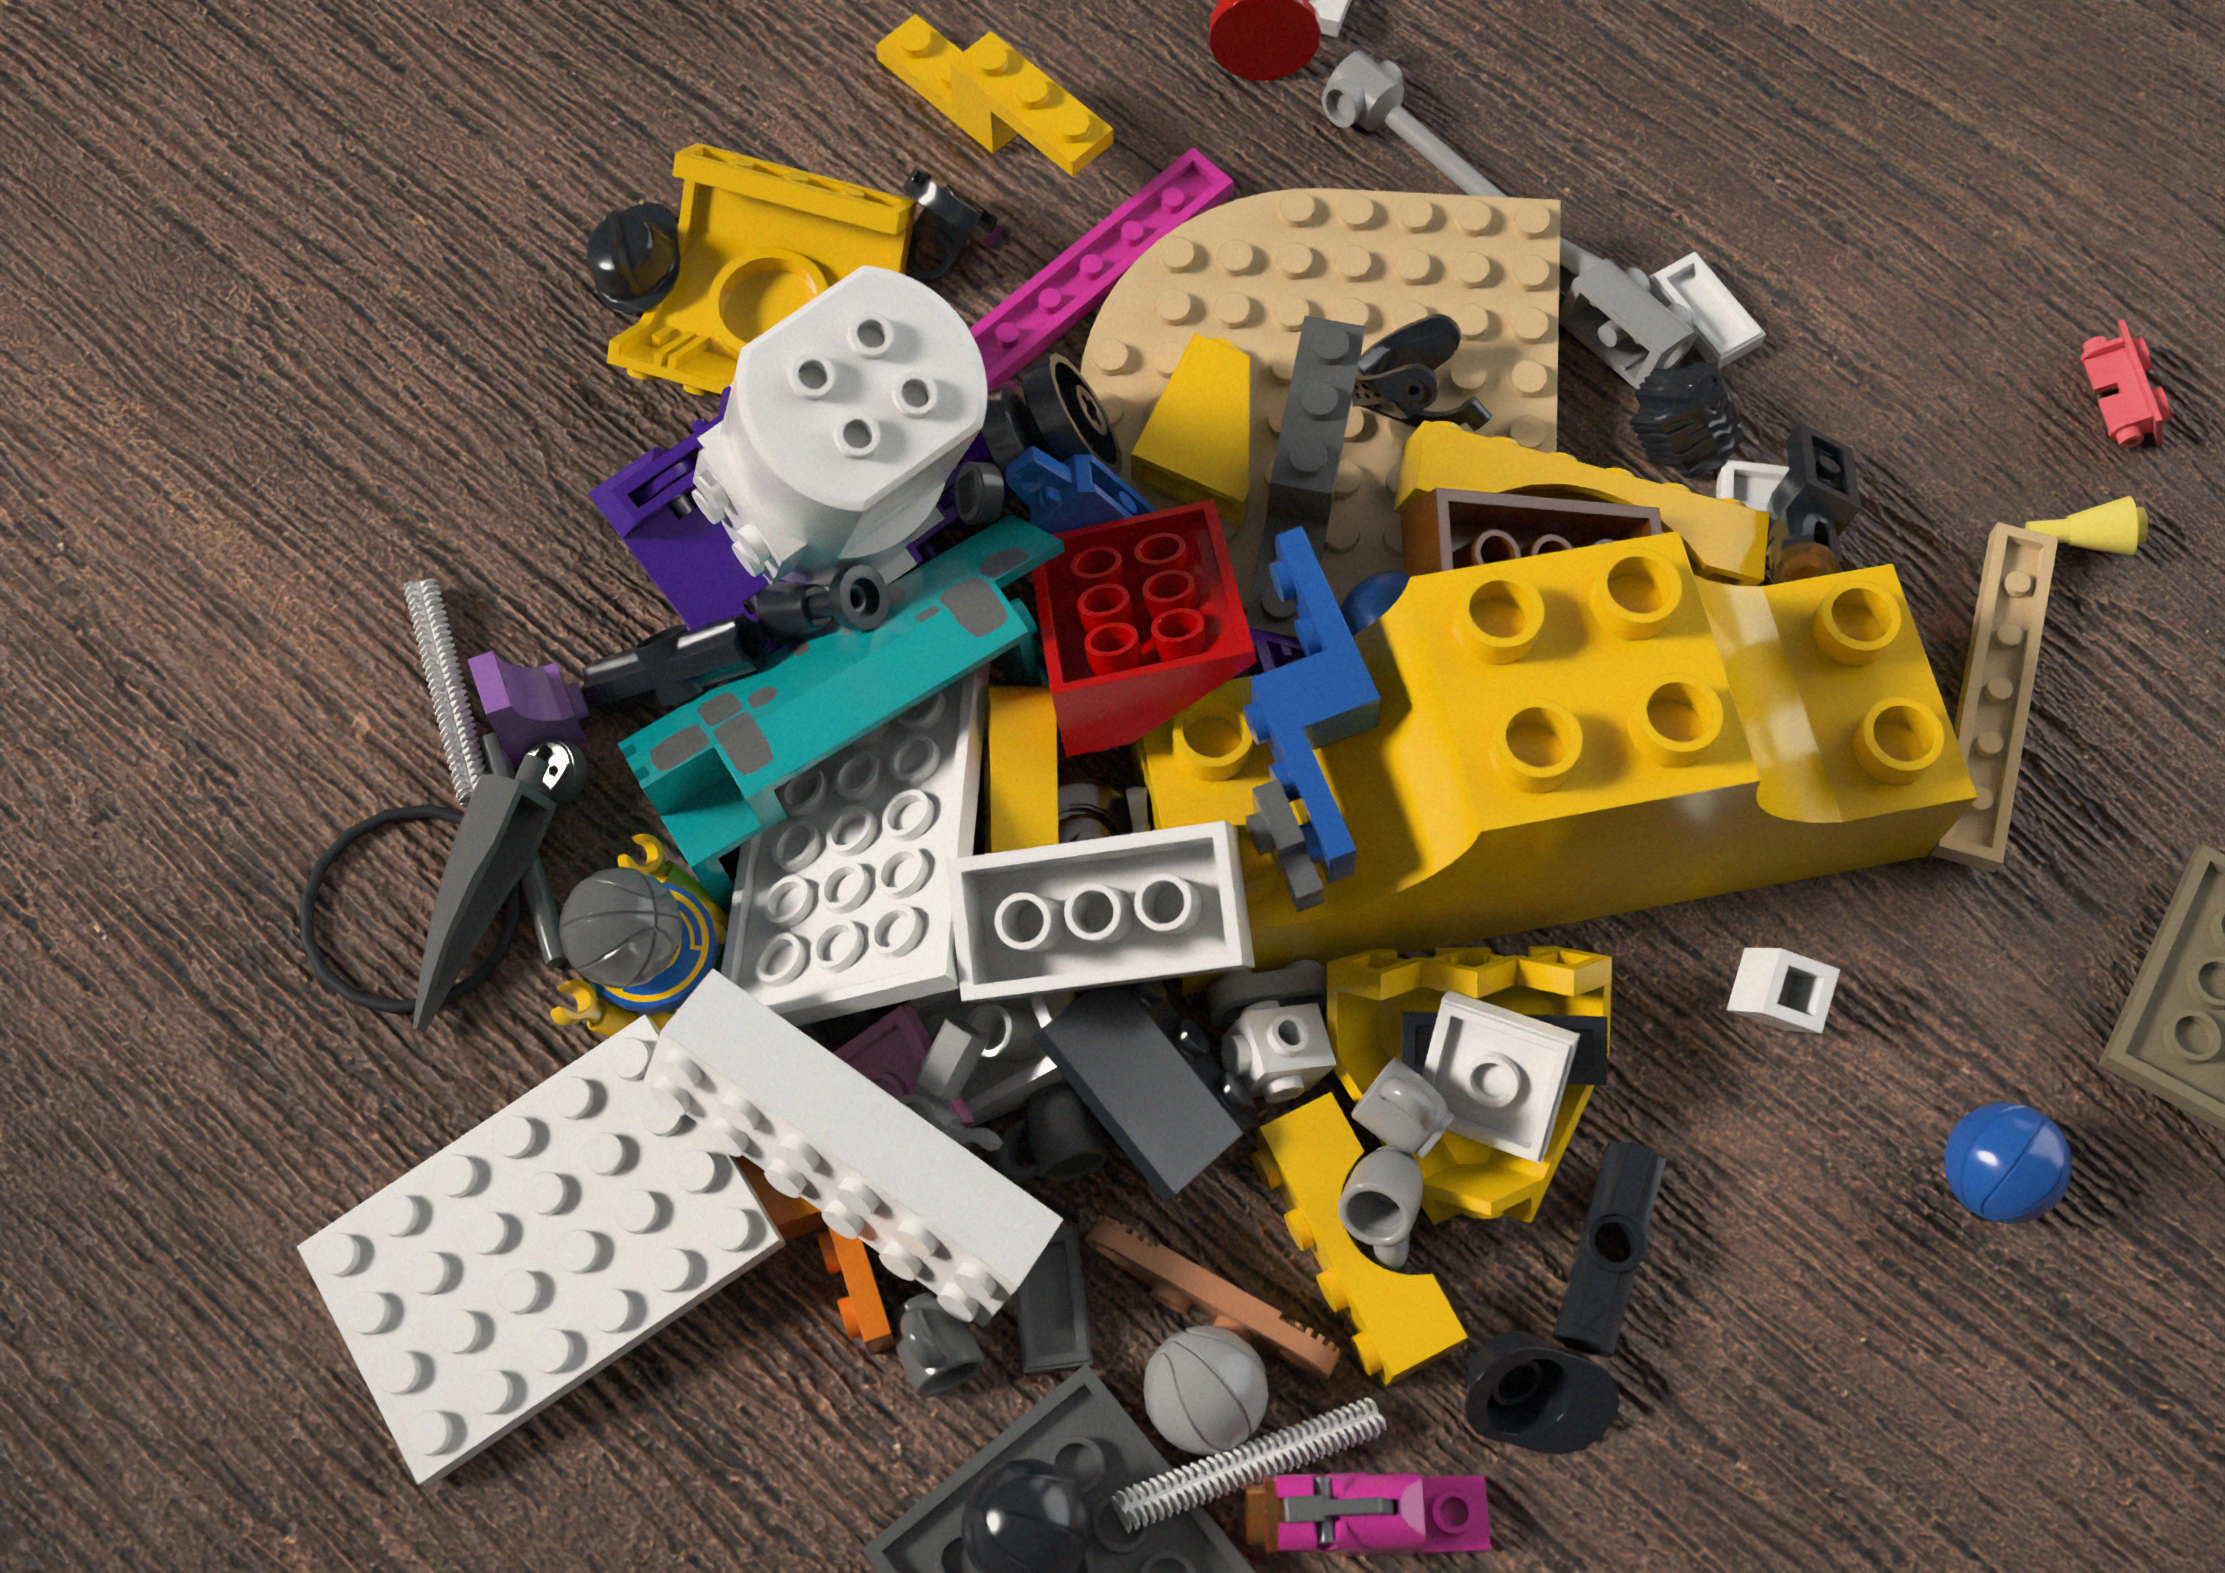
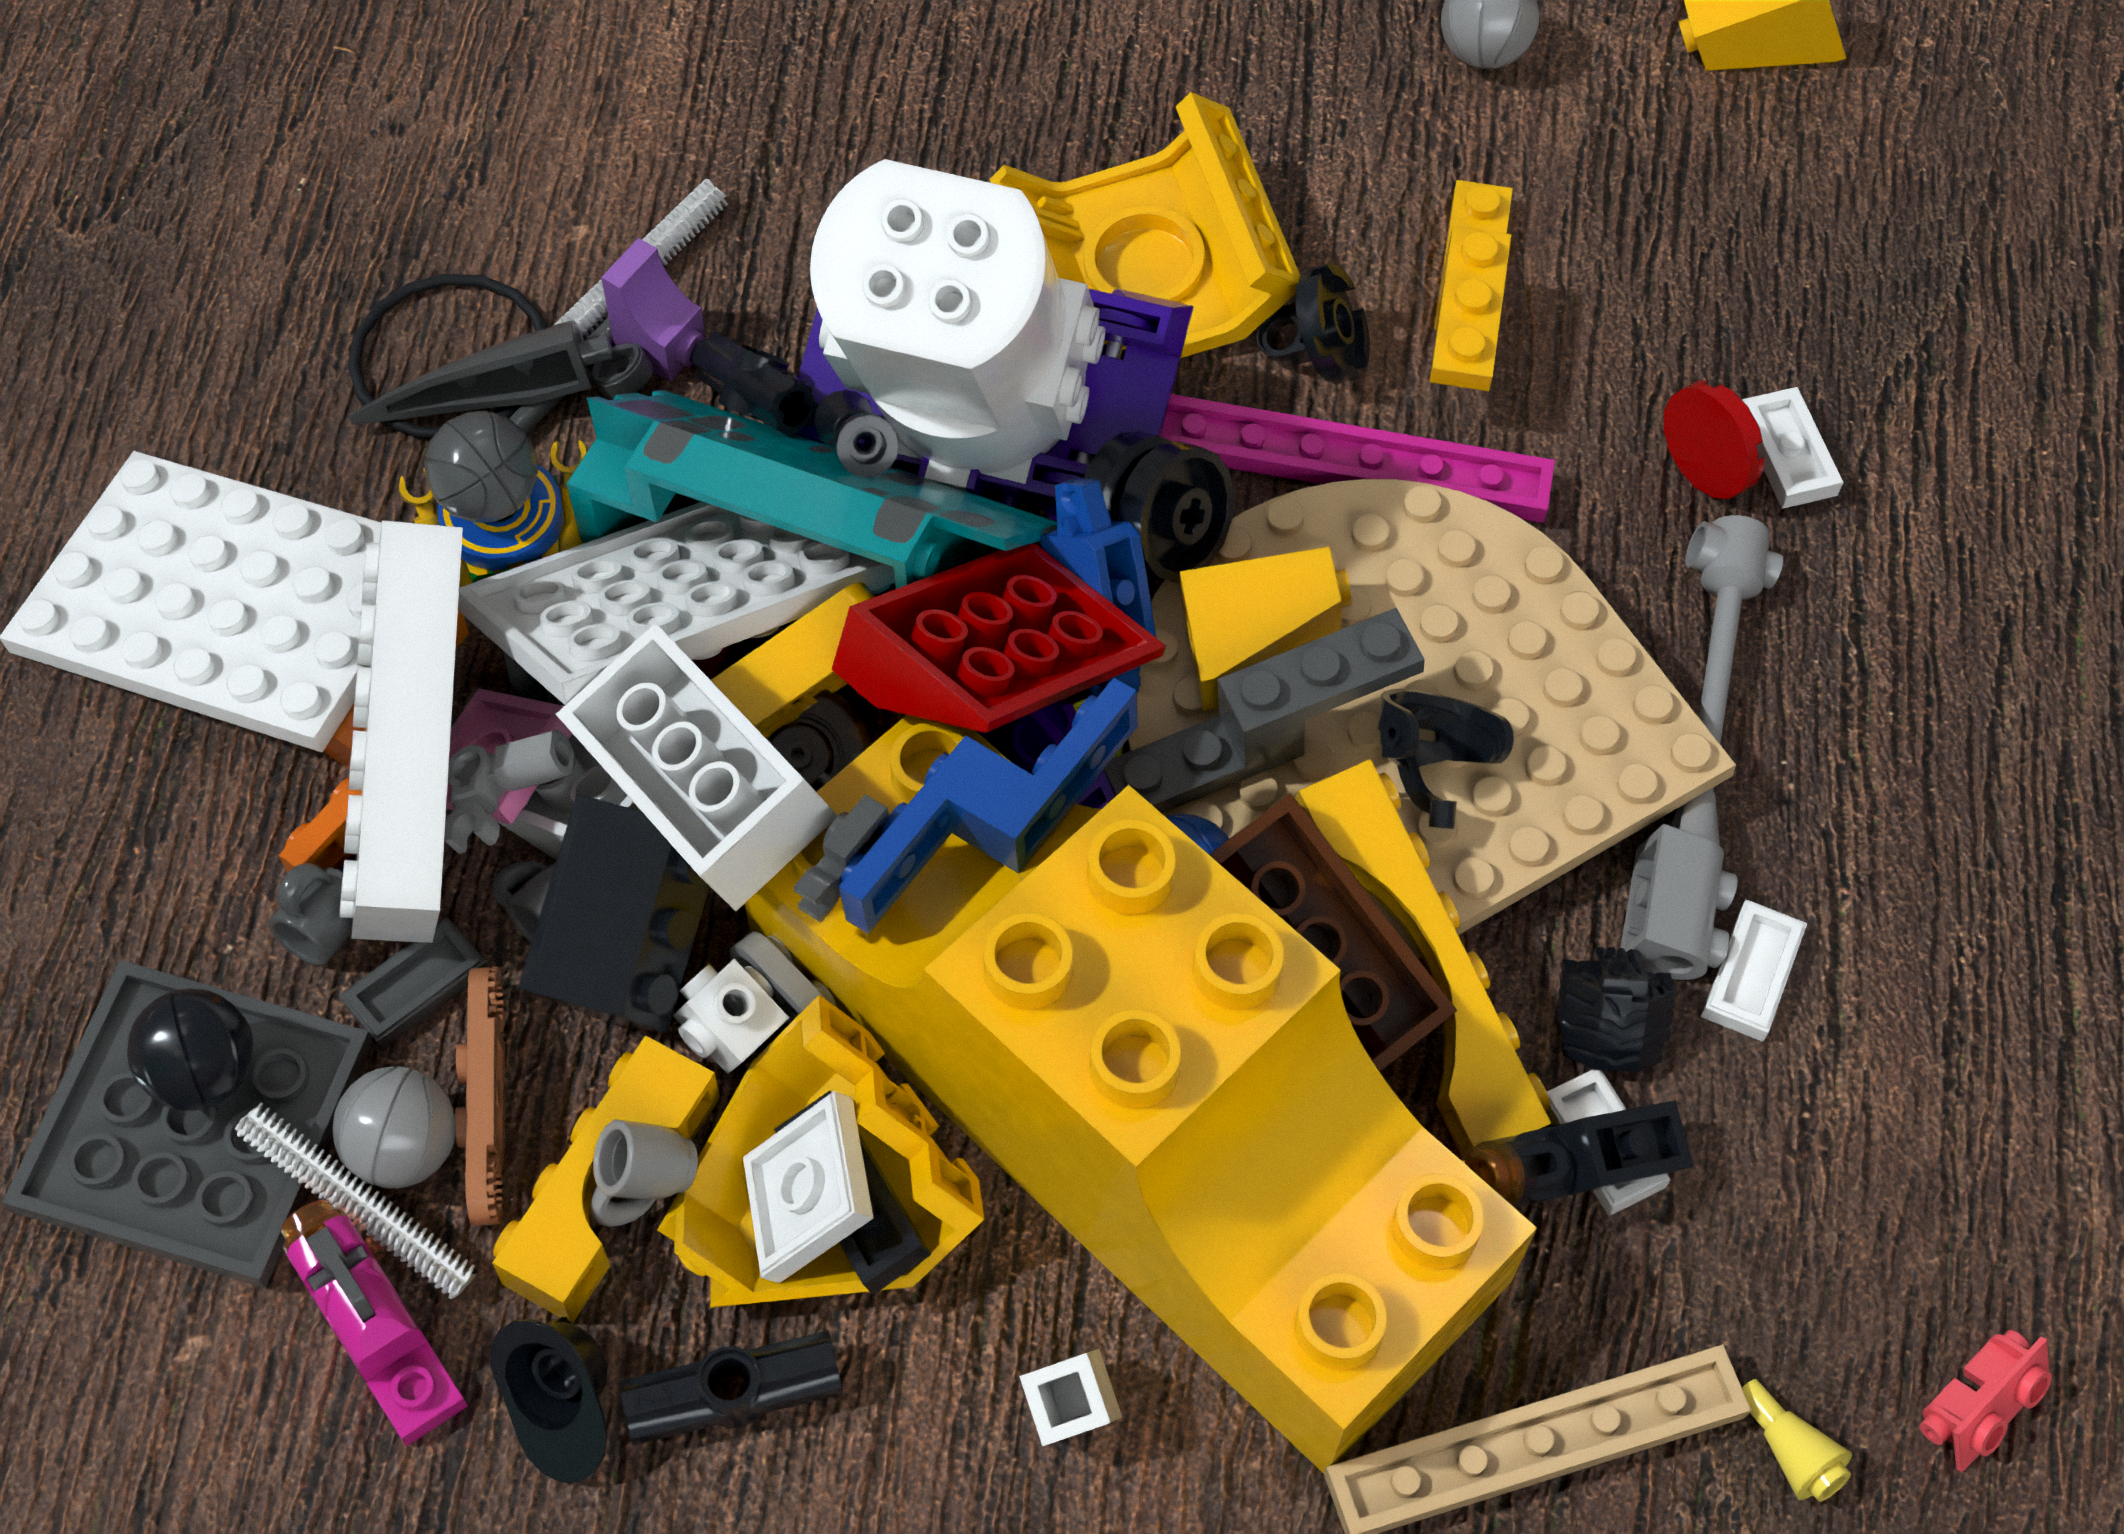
camera: 55 degrees right, 5 degrees down
black piece [587,203,681,315] -> none
dark grey tile [955,462,1005,525] -> none
light grey piece [1351,1058,1455,1158] -> none

